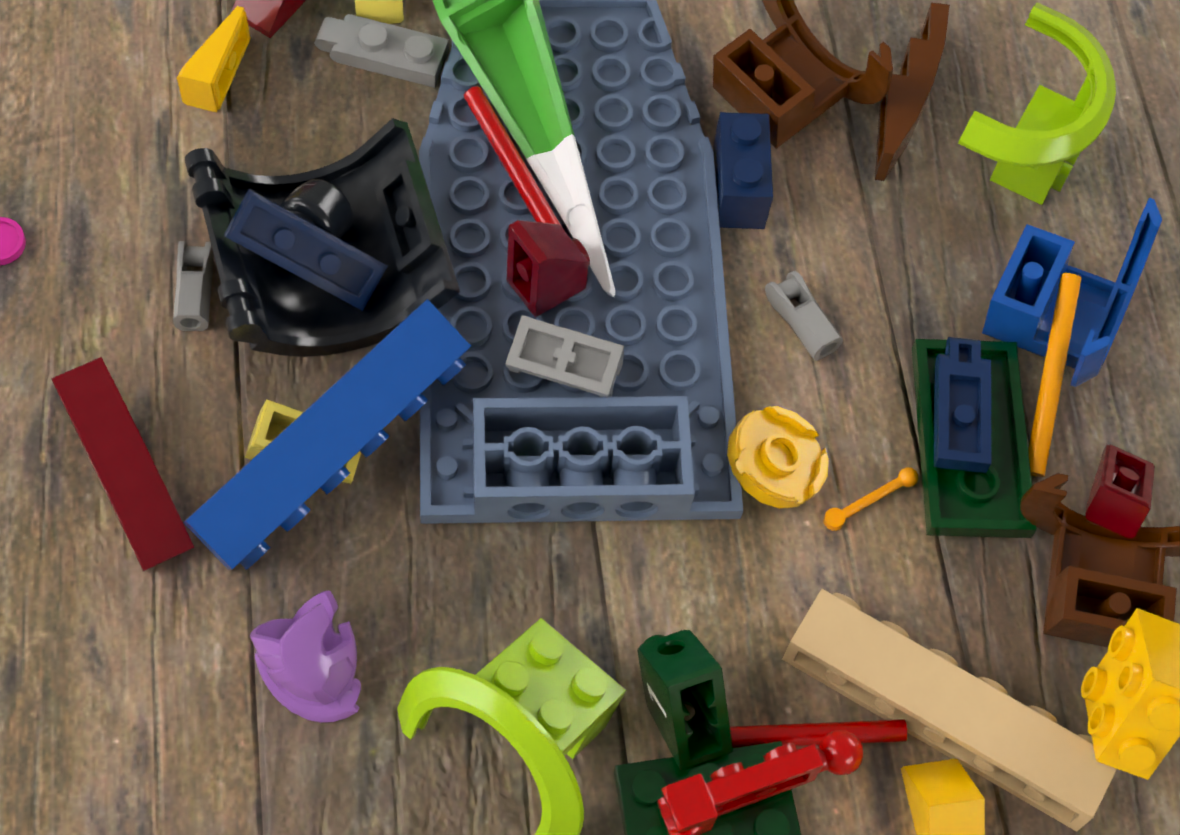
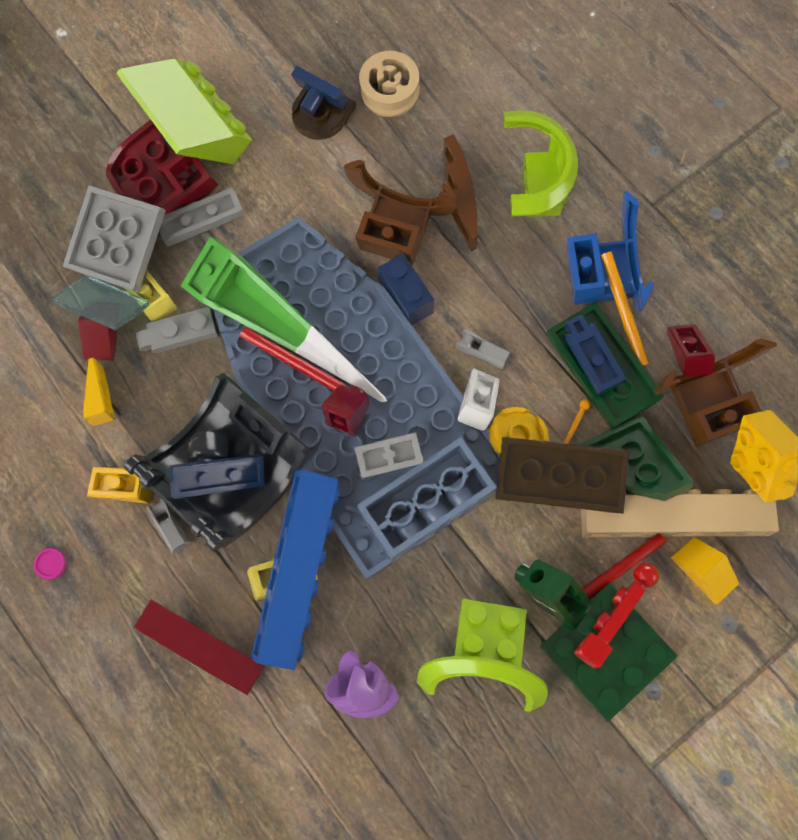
camera: 20 degrees left, 10 degrees up
none -> yellow slope [87,467,153,503]
none -> white slope [458,369,500,431]
none -> dark brown tile [496,437,630,514]
none -> dark green plate [579,415,694,501]

